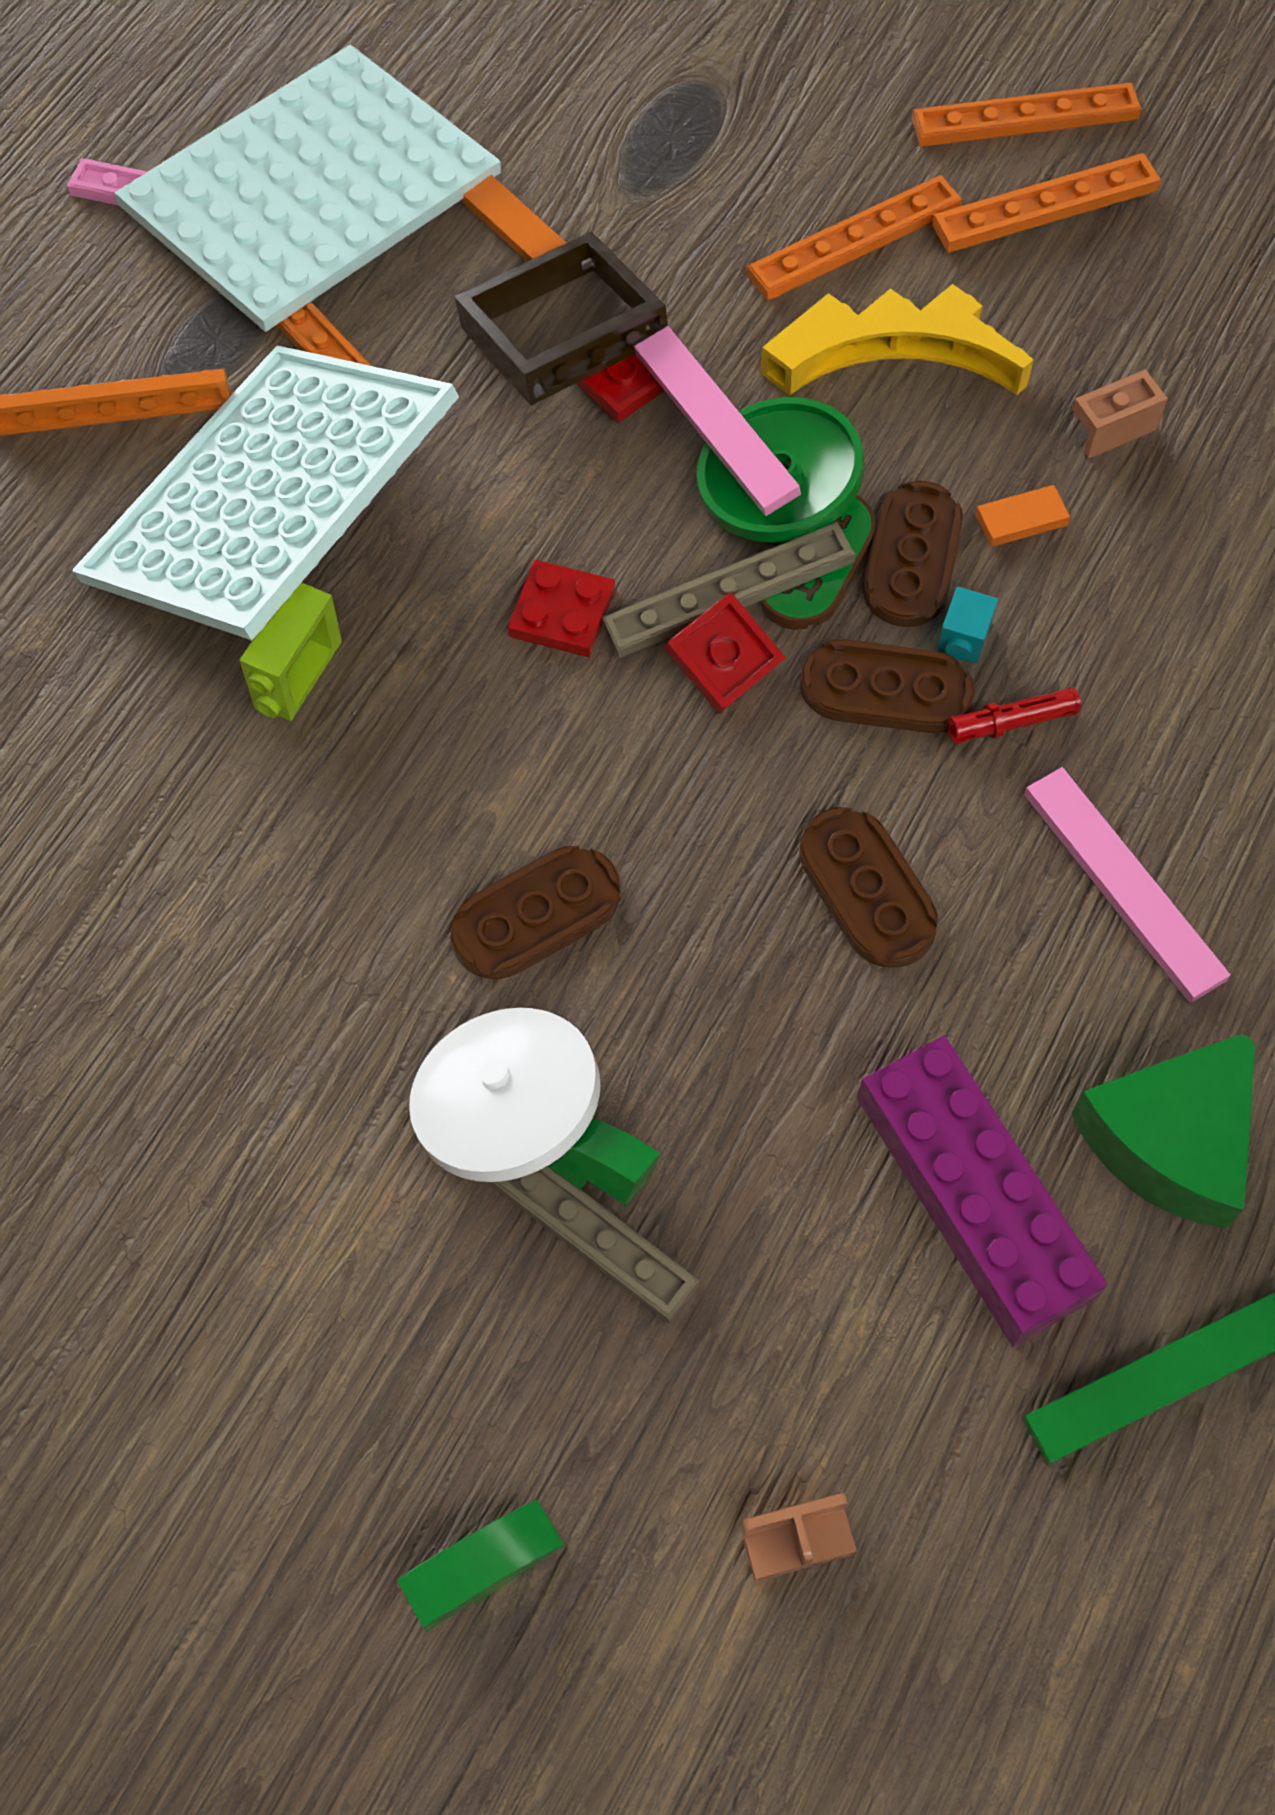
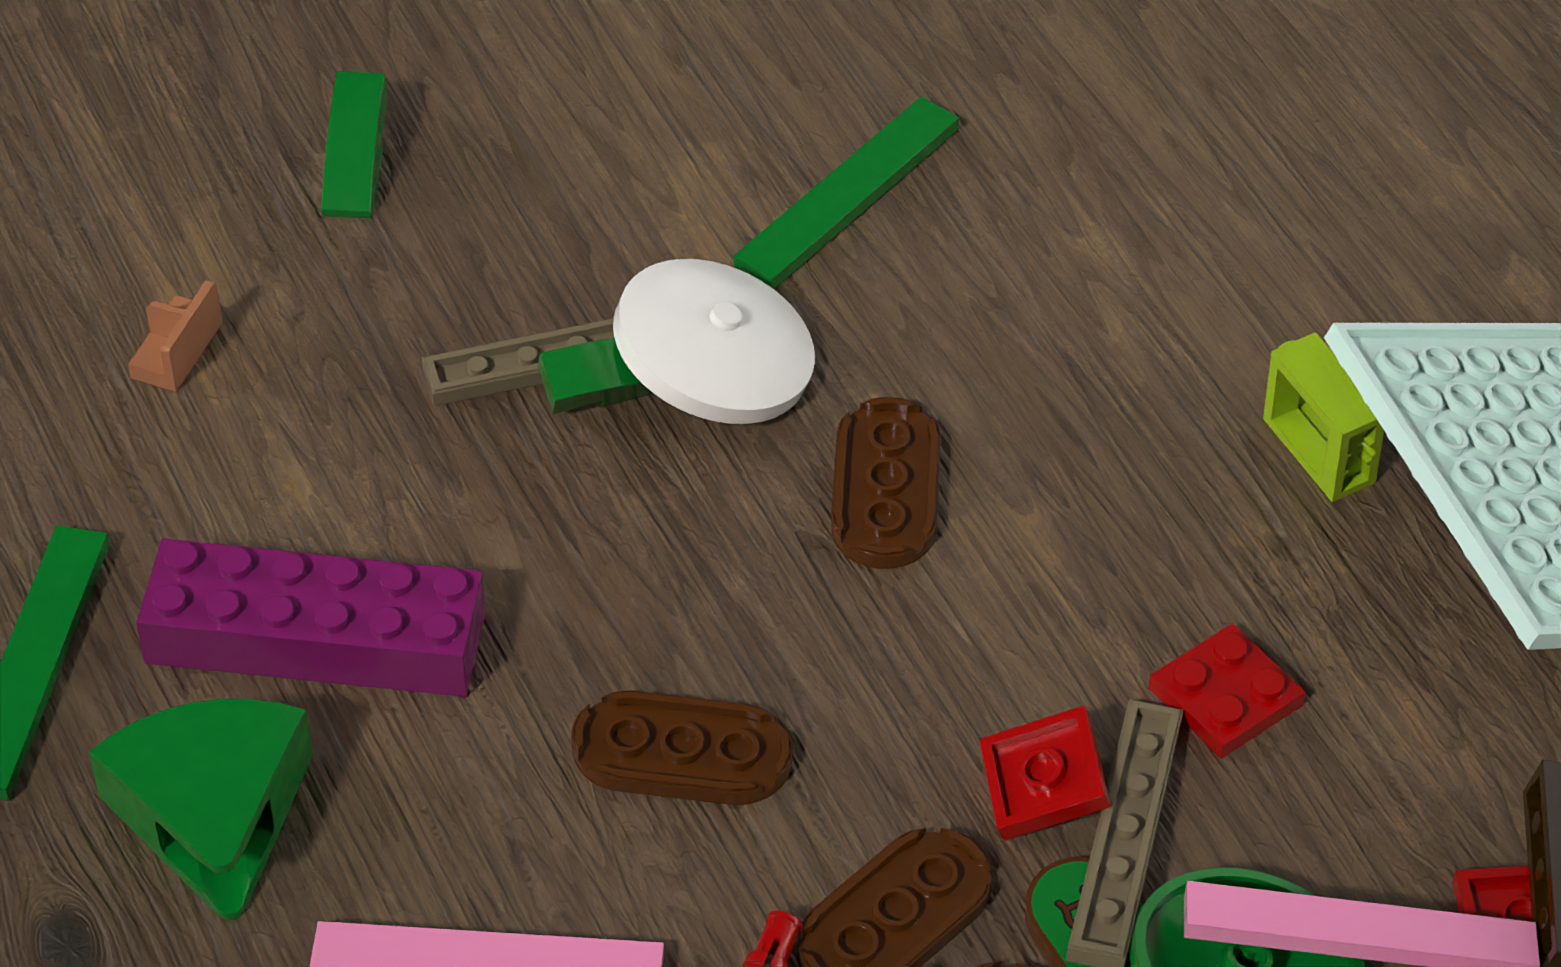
camera: 125 degrees right, 15 degrees down
none -> green tile [734,96,959,289]

